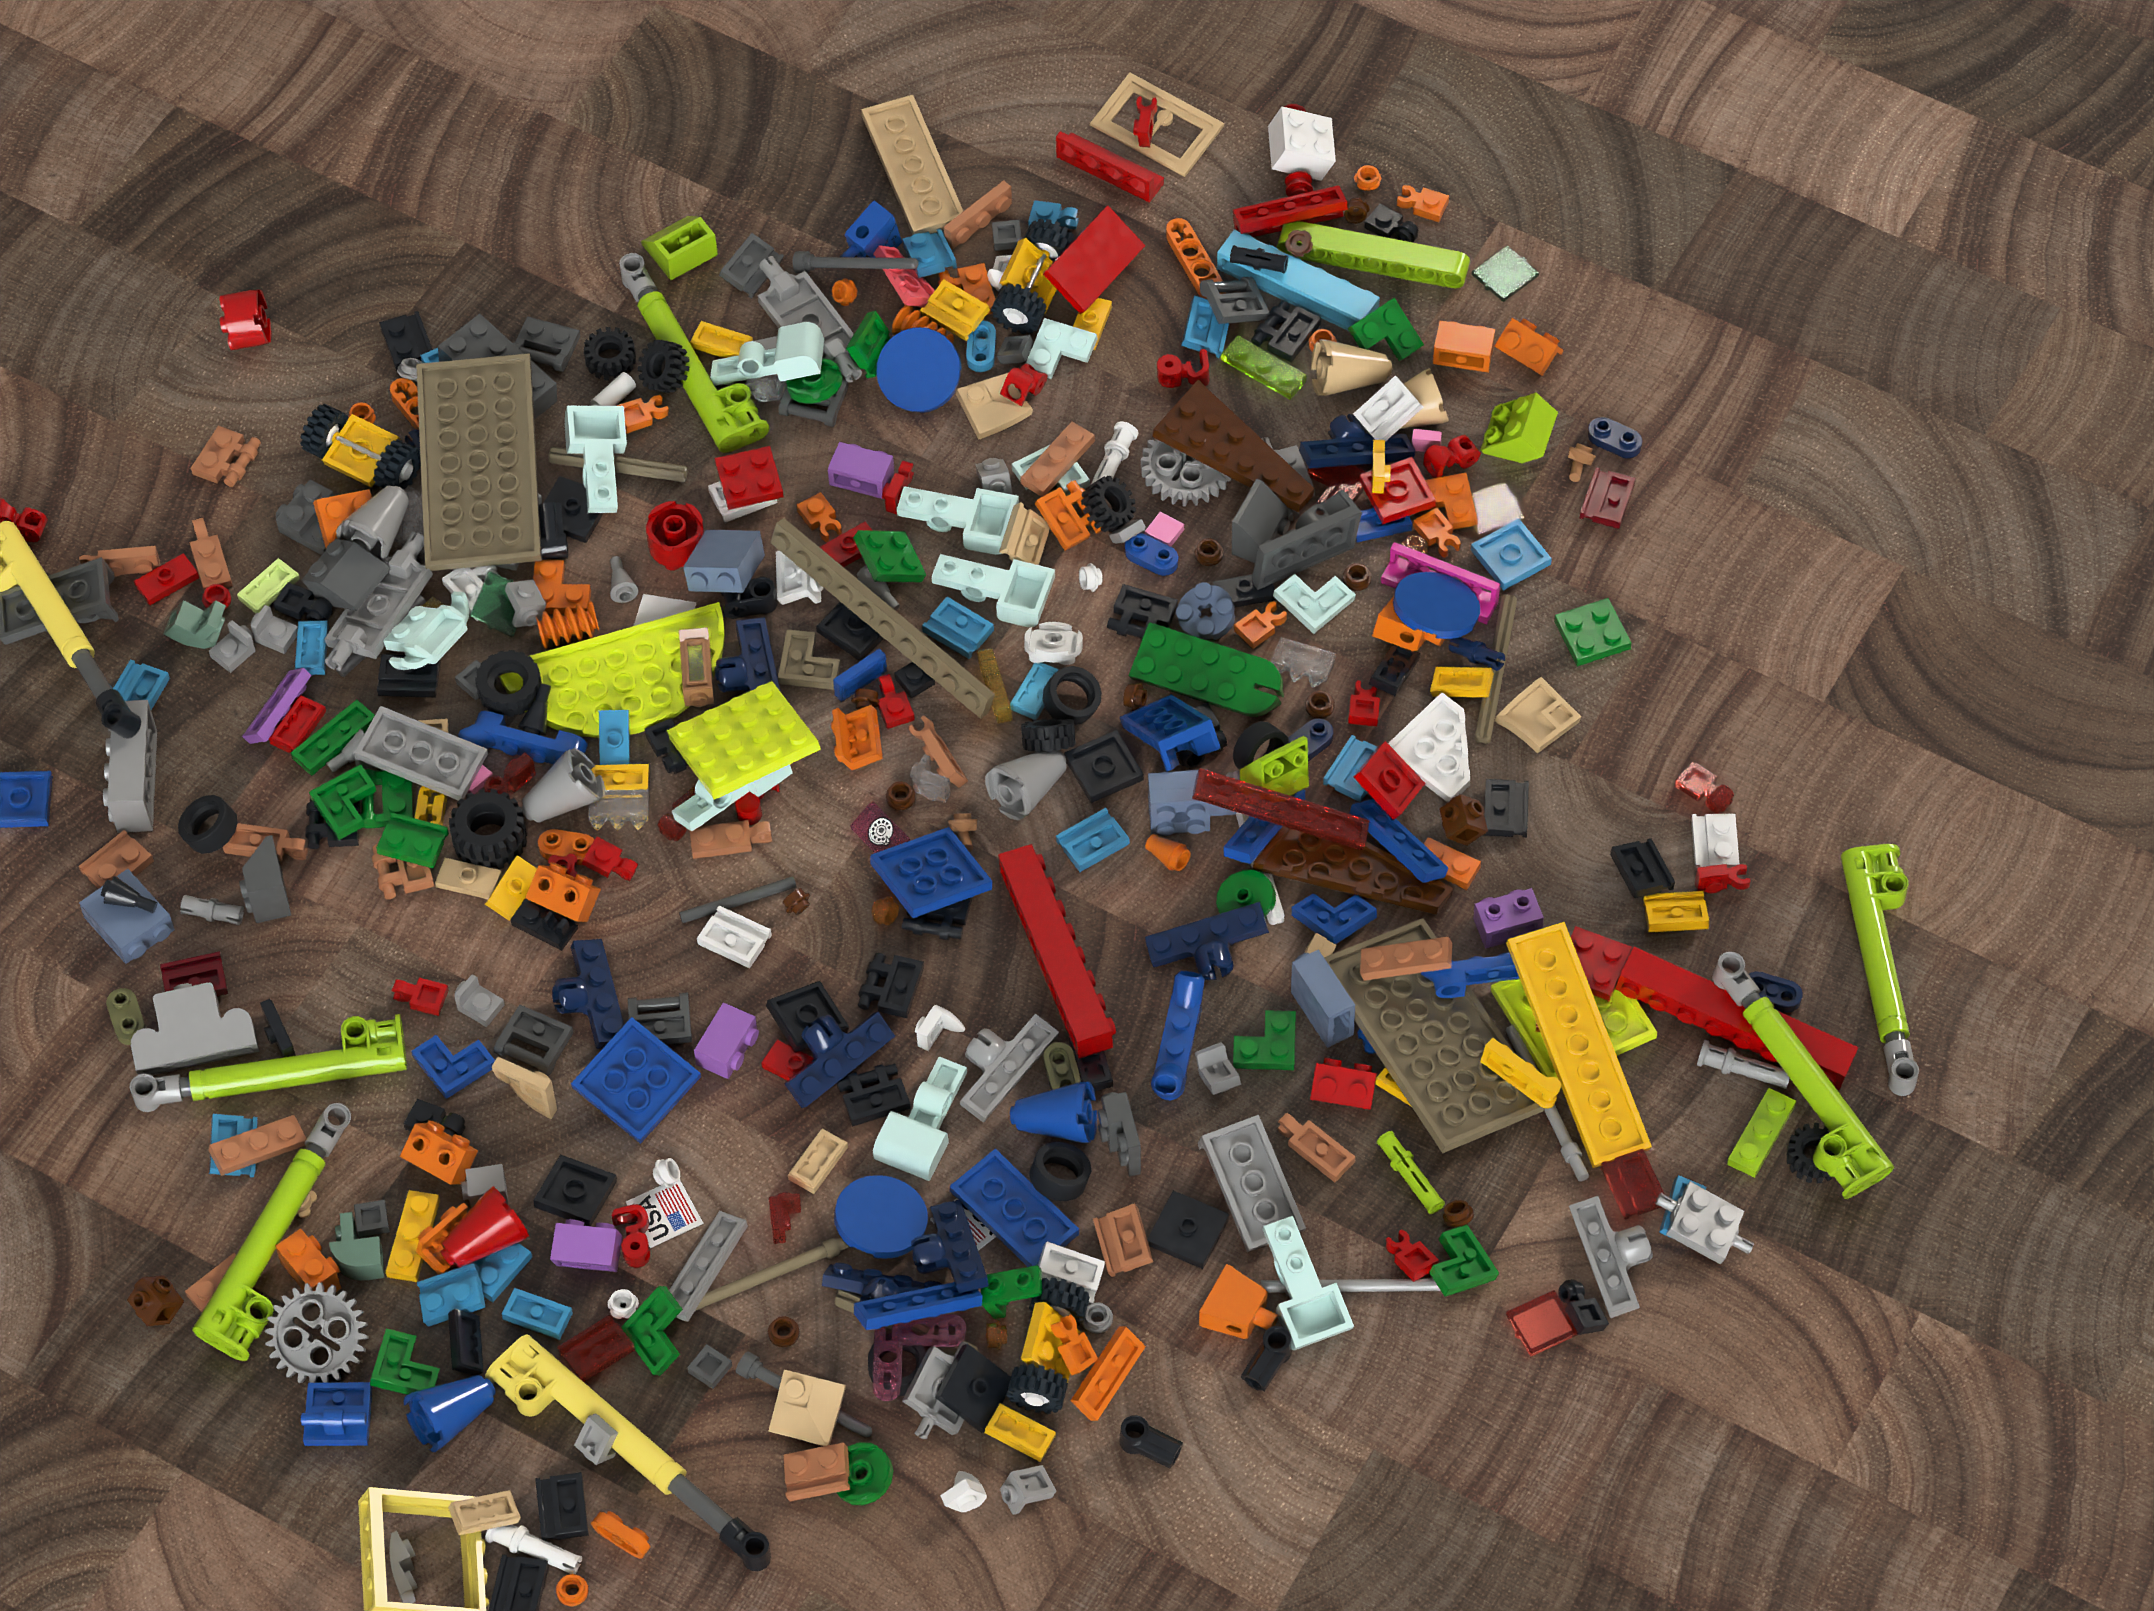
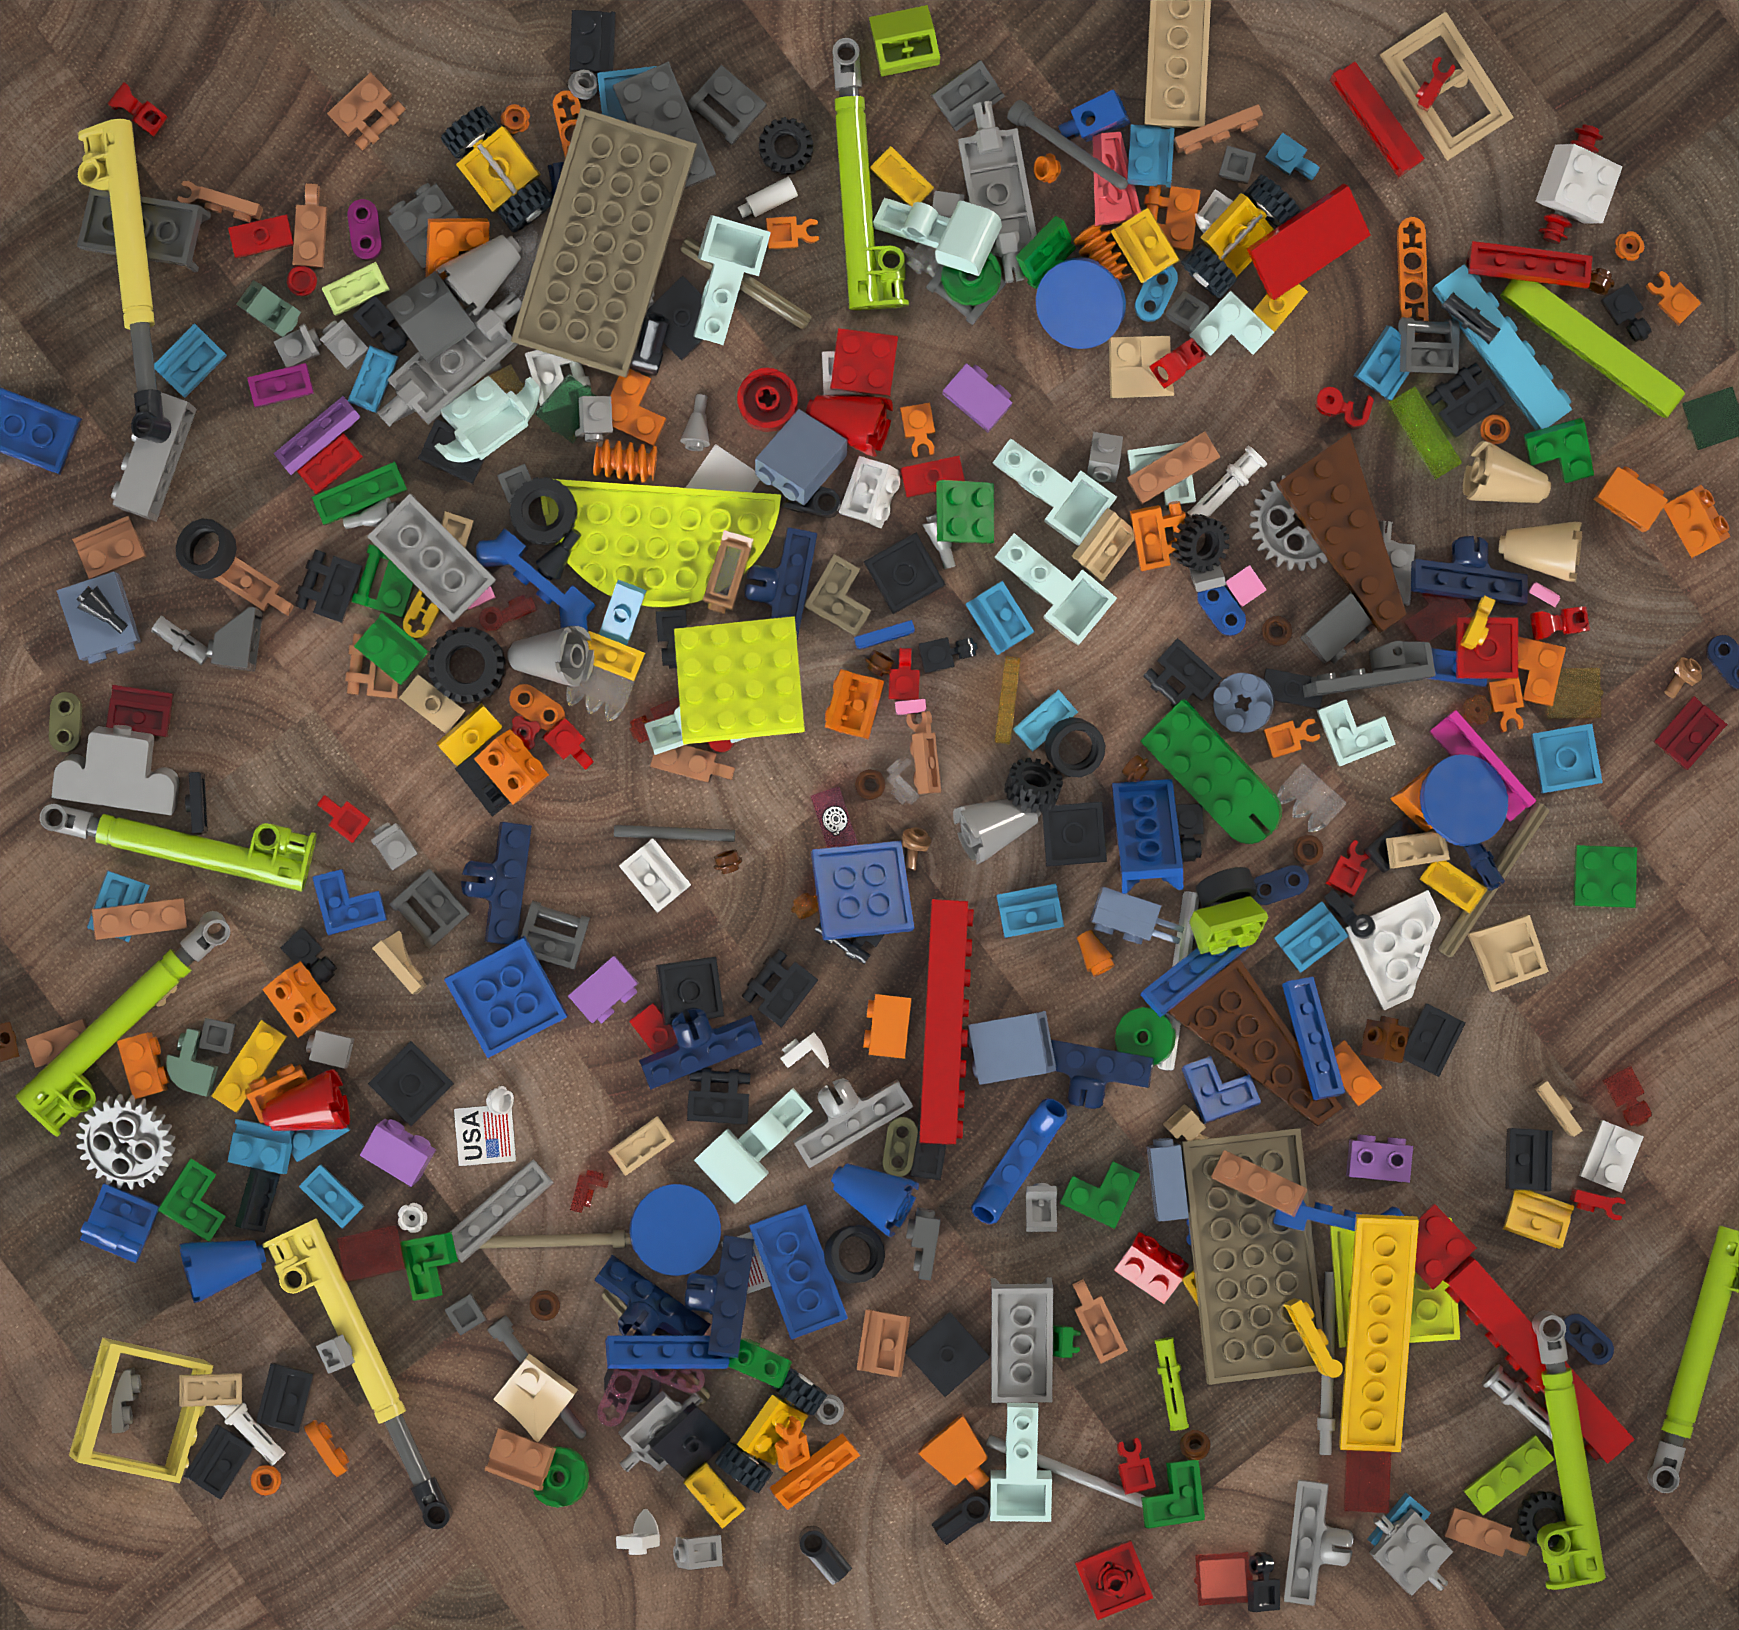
camera: 20 degrees right, 30 degrees up
green plate [309,764,377,840] -> none
red leg [612,1204,650,1268] -> none
black tyre [638,340,689,393] -> none
dark tan plate [770,518,995,719] -> none
red plate [882,461,914,514] -> none
clear orange plate [986,1319,1007,1351] -> none
white plate [1024,622,1083,665] -> none
white plate [1038,1242,1105,1306] -> none
white plate [1079,563,1102,592] -> none
clear red plate [1192,768,1370,850] -> none
reddish brown plate [1285,230,1313,257] -> none
reddish brown plate [1343,563,1372,591] -> none
white plate [1353,375,1423,442] -> none
red plate [1353,741,1426,820] -> none
lime slope [1480,392,1558,463] -> none
none -> magenta plate [247,363,314,408]
none -> magenta plate [347,199,383,261]
none -> red cone [806,395,893,457]
none -> orange brick [863,994,911,1059]
none -> bright pink tile [895,699,926,715]
none -> sand blue brick [967,1011,1057,1085]
none -> green tile [1053,1325,1081,1358]
none -> red plate [1075,1540,1154,1620]
none -> black plate [1324,890,1376,939]
none -> tan plate [1386,831,1450,868]
none -> nougat plate [1444,1507,1530,1557]
none -> tan plate [1534,1080,1583,1137]

